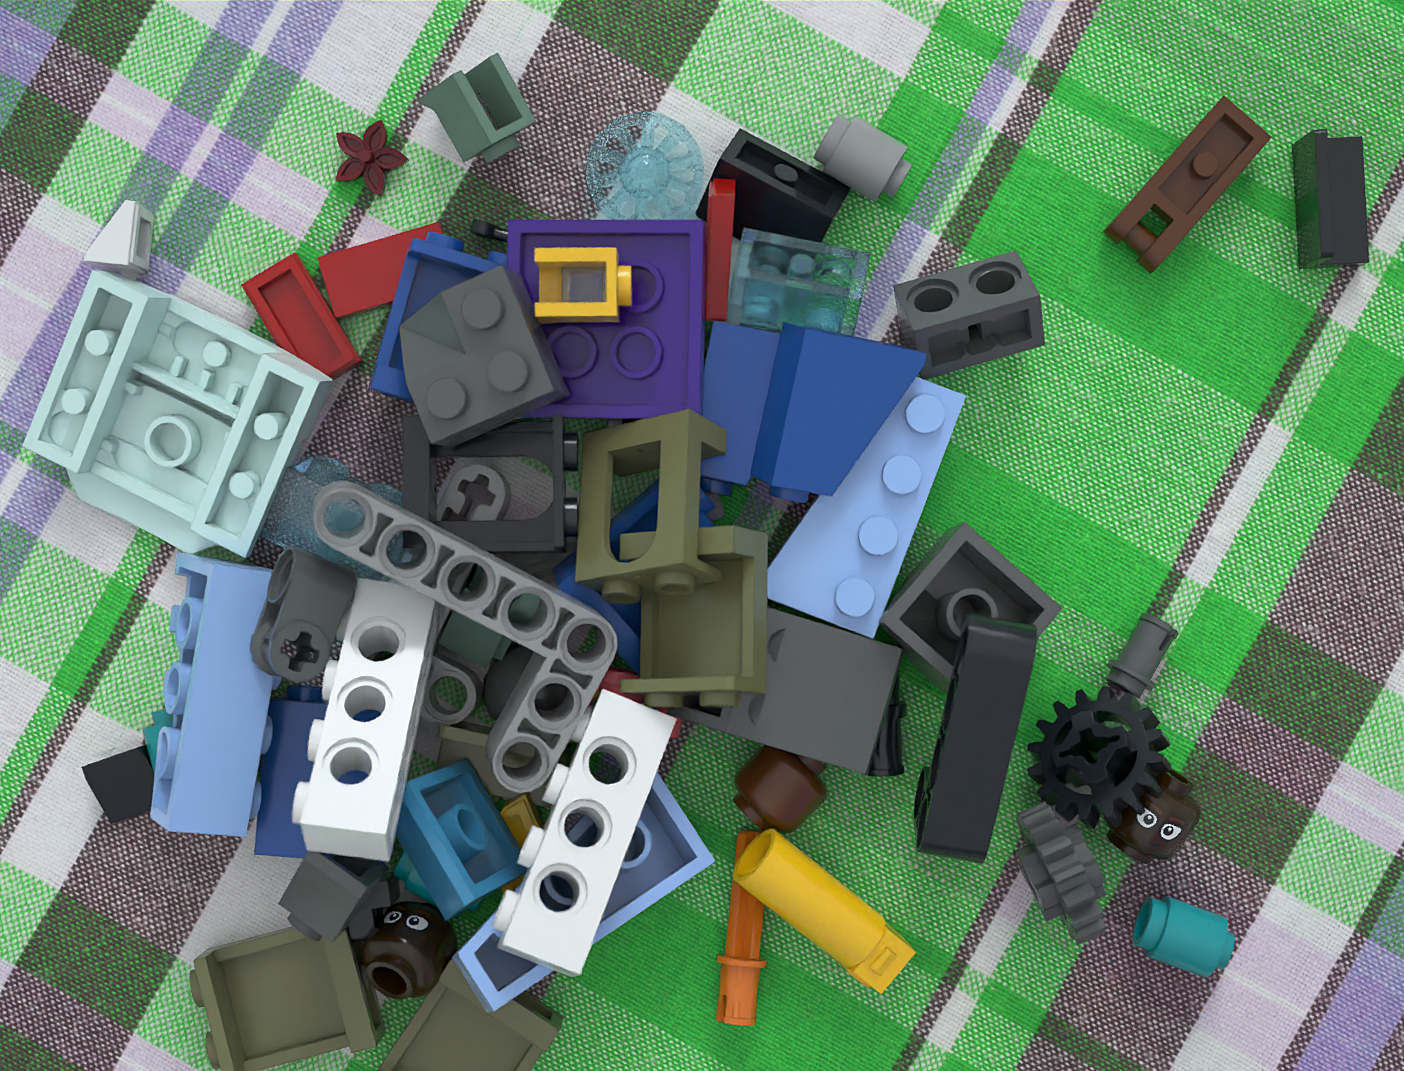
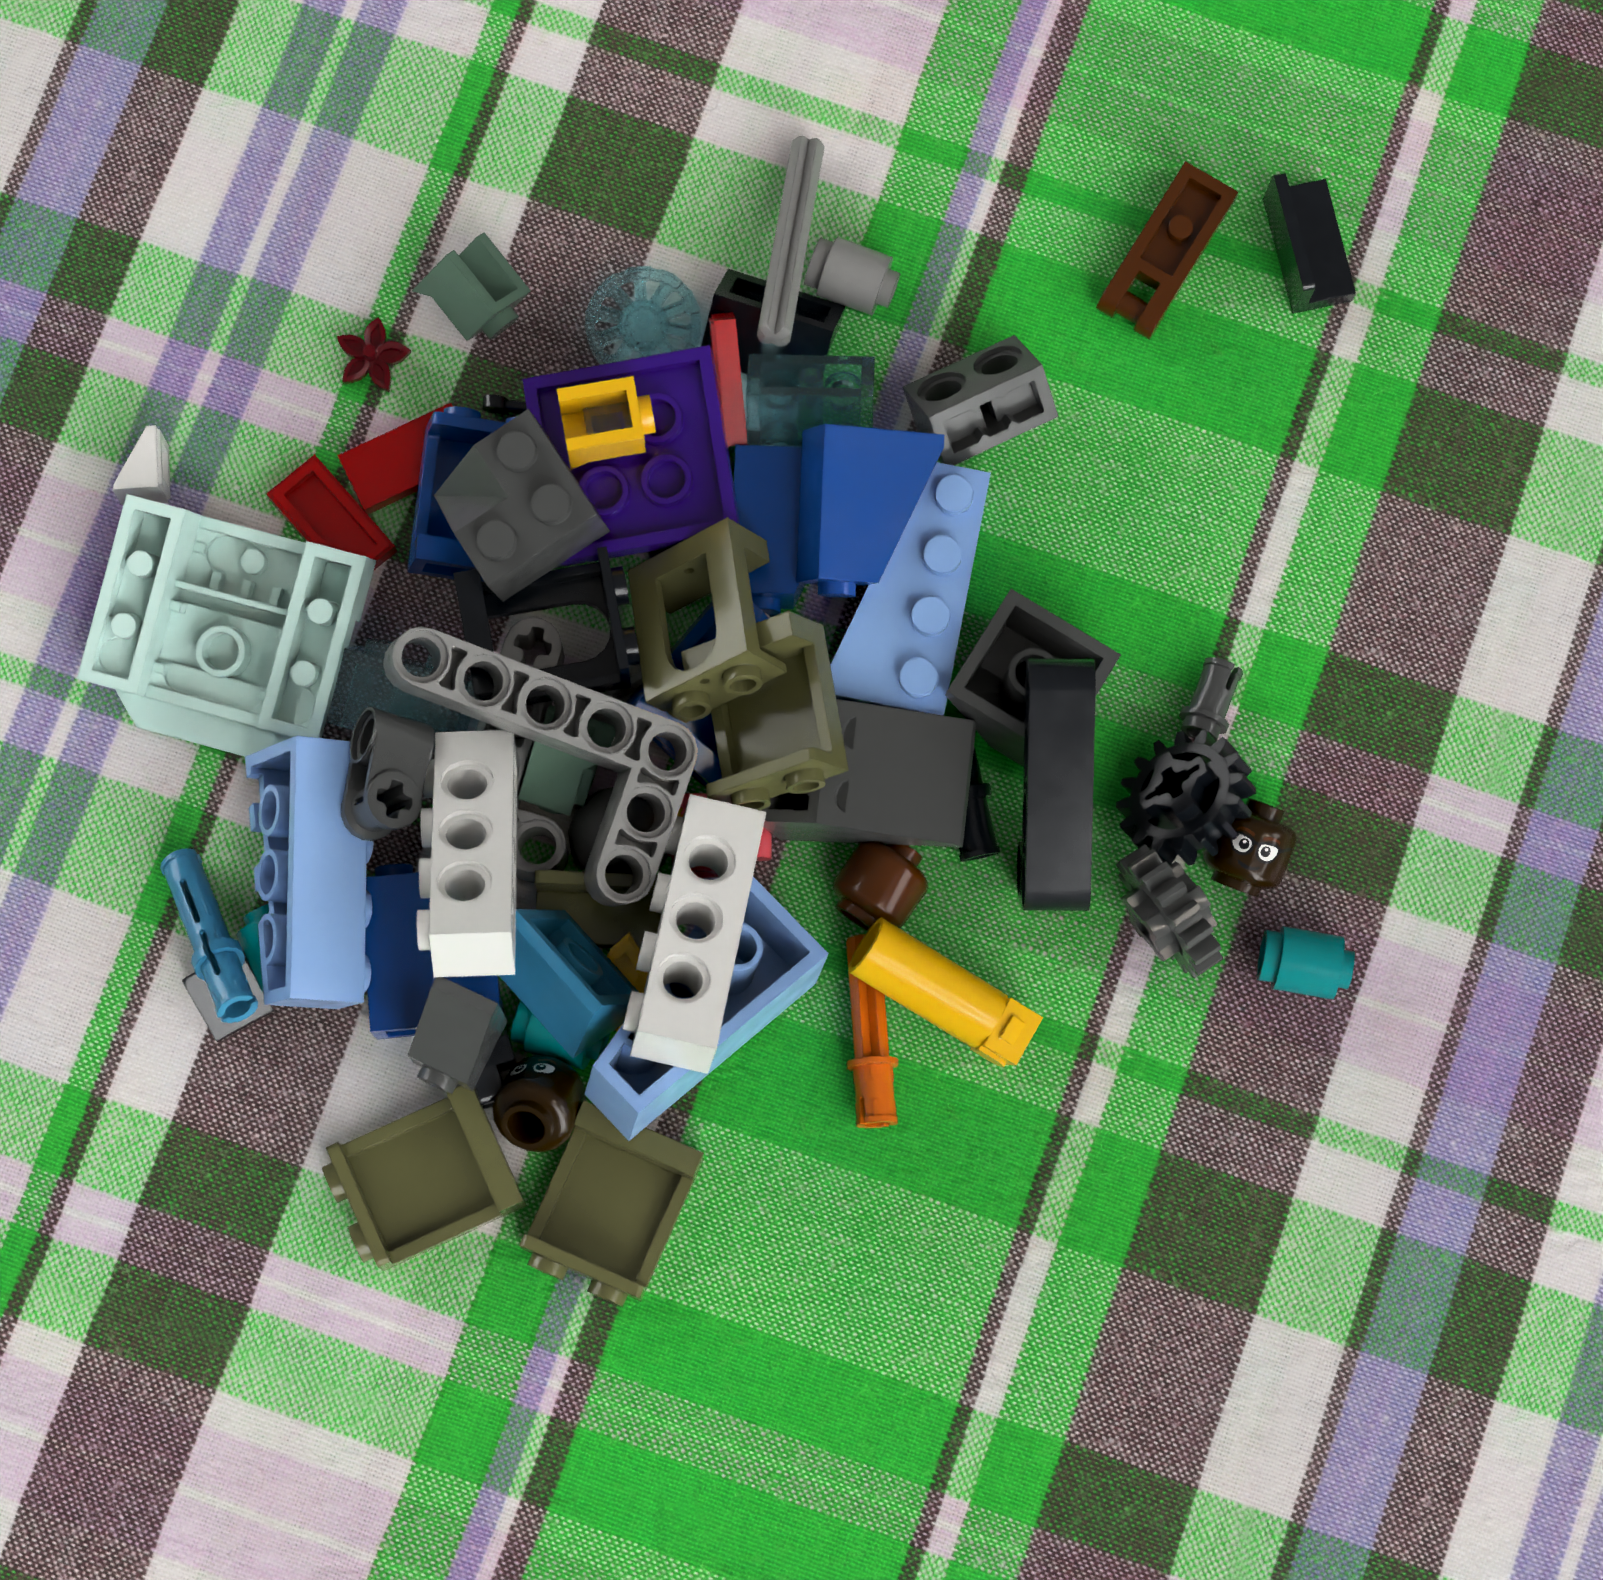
camera: 15 degrees left, 10 degrees down
none -> dark azure pin [160,848,258,1023]
none -> light grey axle [757,135,824,347]

